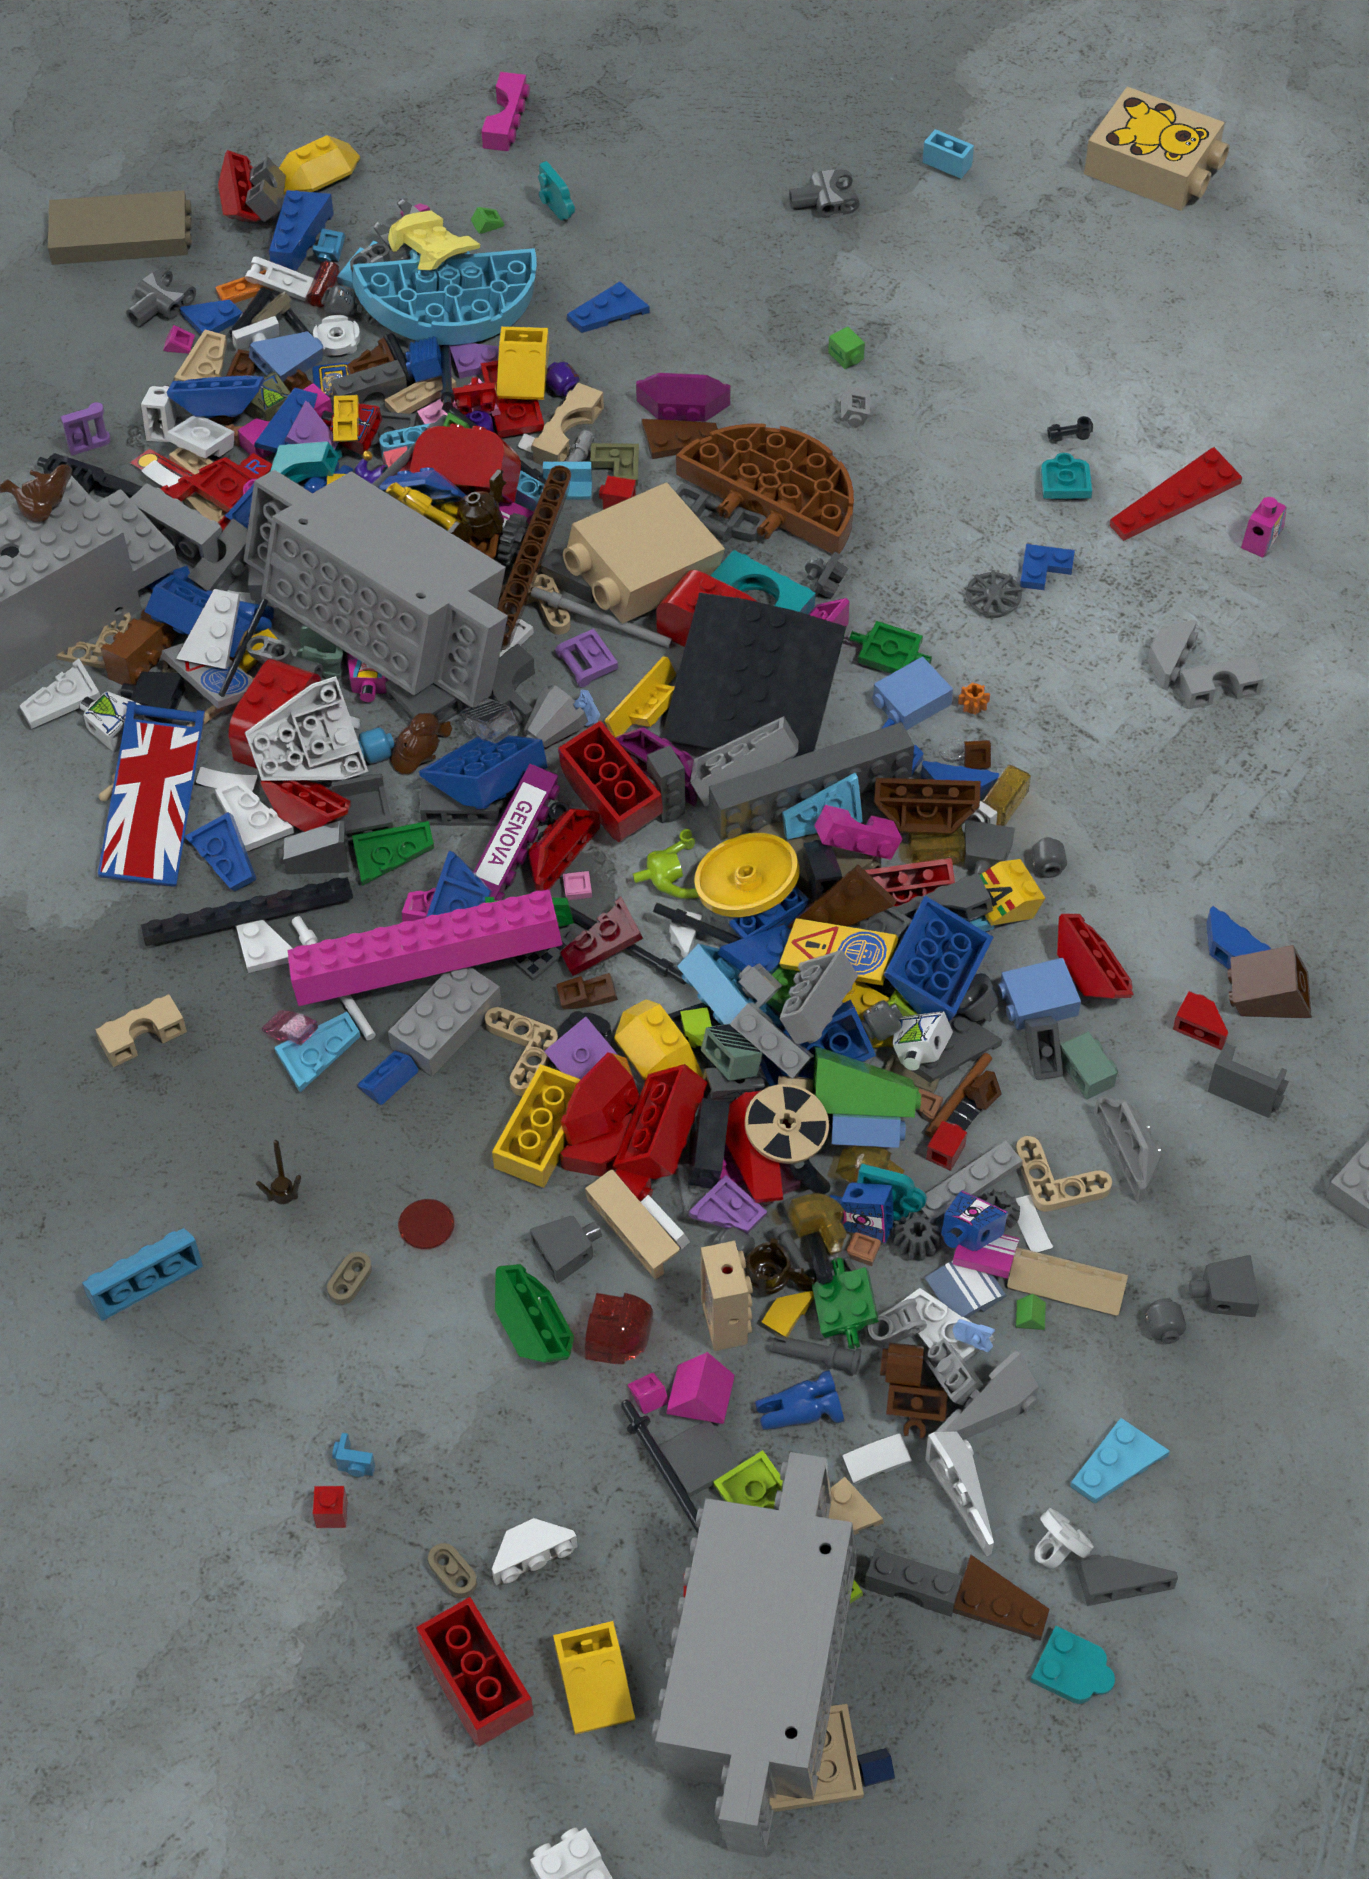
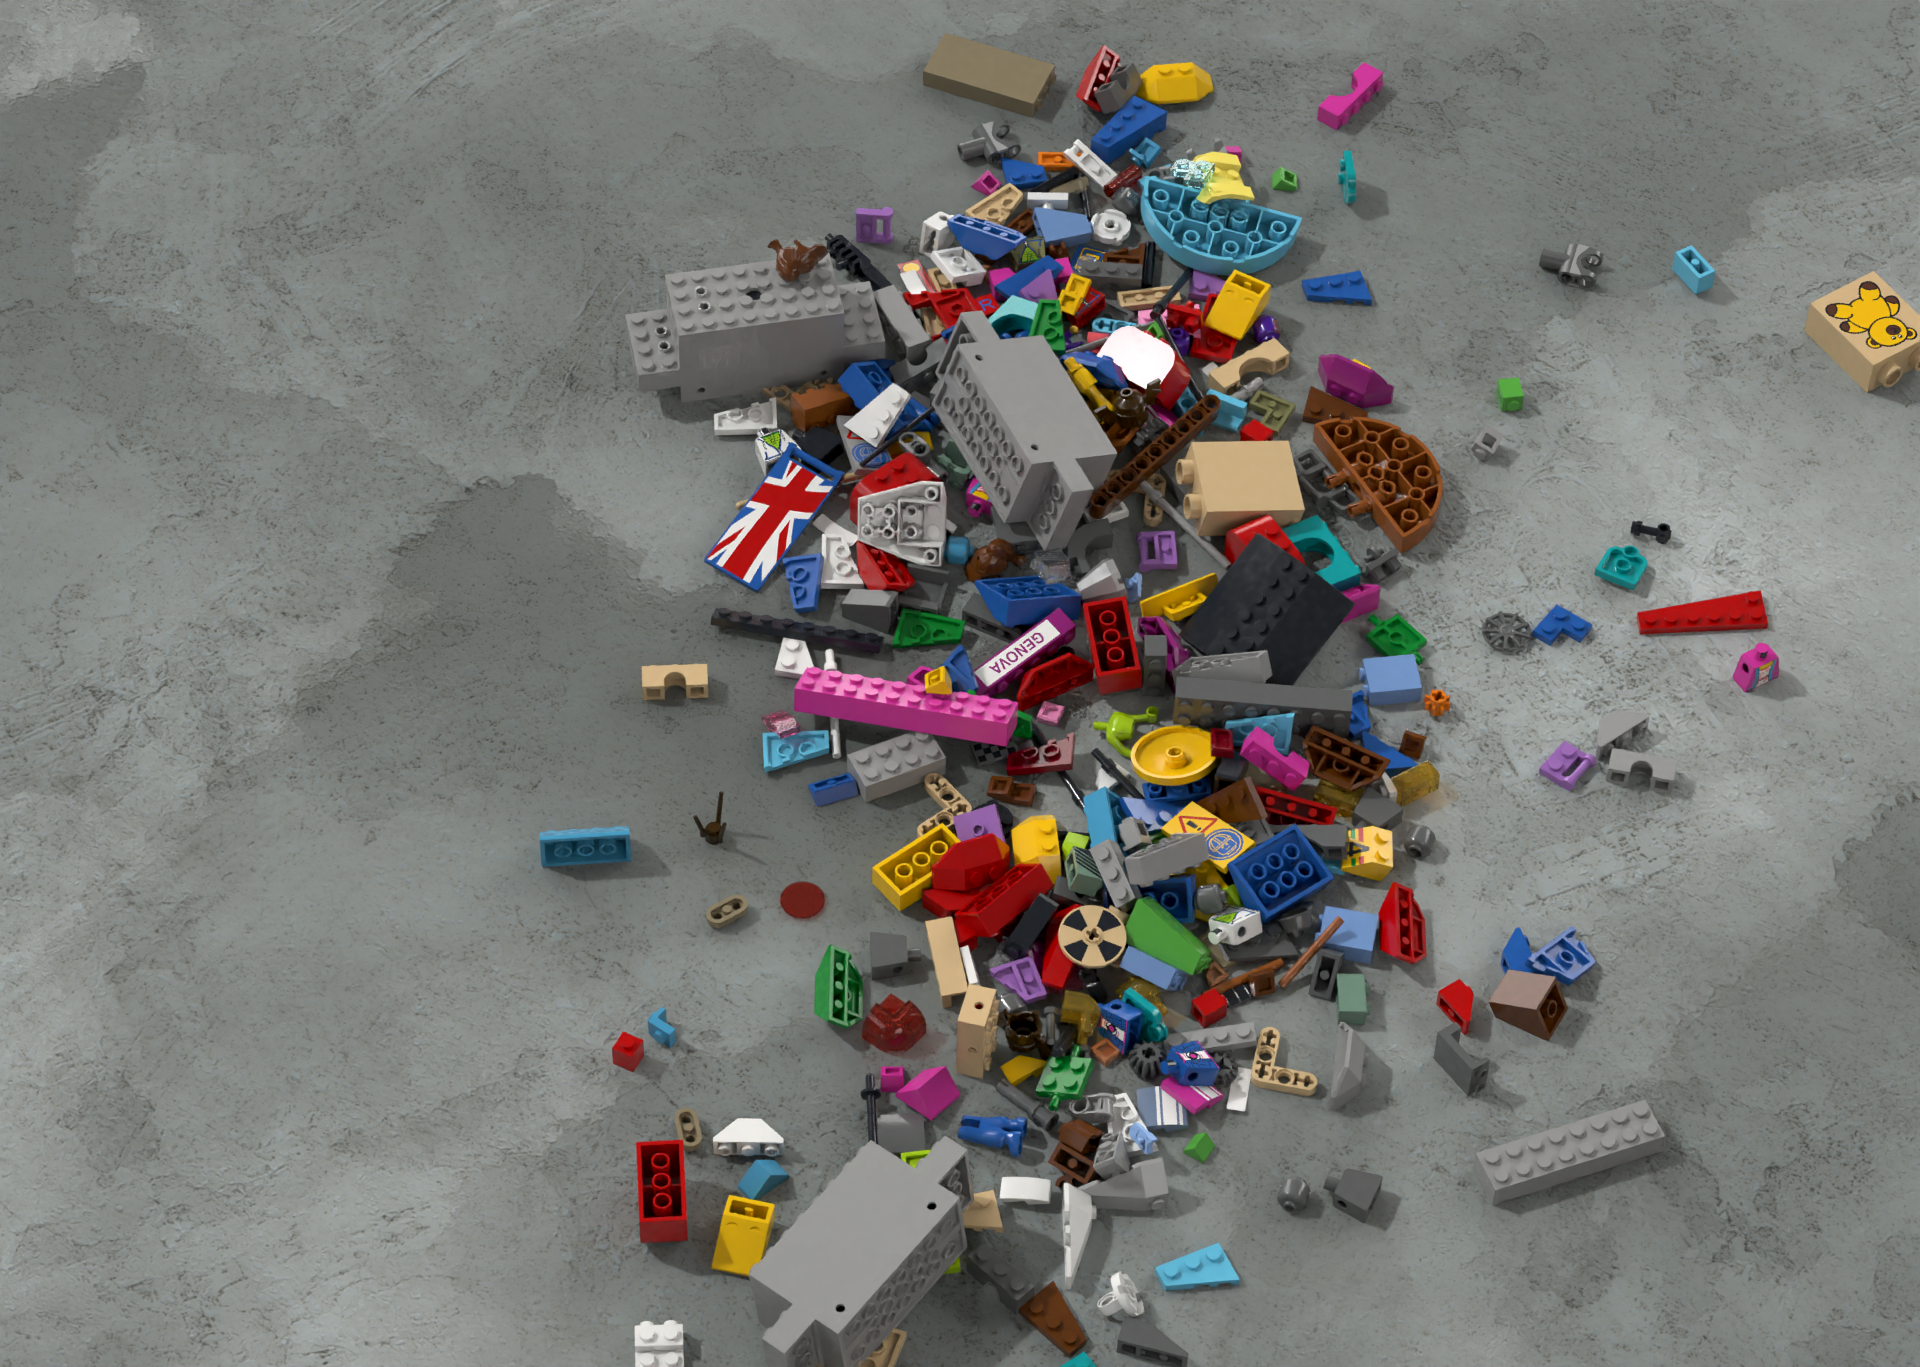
camera: 25 degrees right, 5 degrees down
blue brick [406,336,442,383] -> none
tan panel [1007,1247,1128,1315] -> none
none -> dark azure slope [738,1160,789,1200]
none -> yellow slope [925,666,952,694]
none -> green wing [1028,299,1066,355]
none -> clear light blue plate [1170,159,1215,188]
none -> dark red tile [1210,728,1234,758]
none -> dark orange bar [1278,916,1344,989]
none -> blue wing [1524,926,1596,986]
none -> medium lavender plate [1539,741,1597,791]

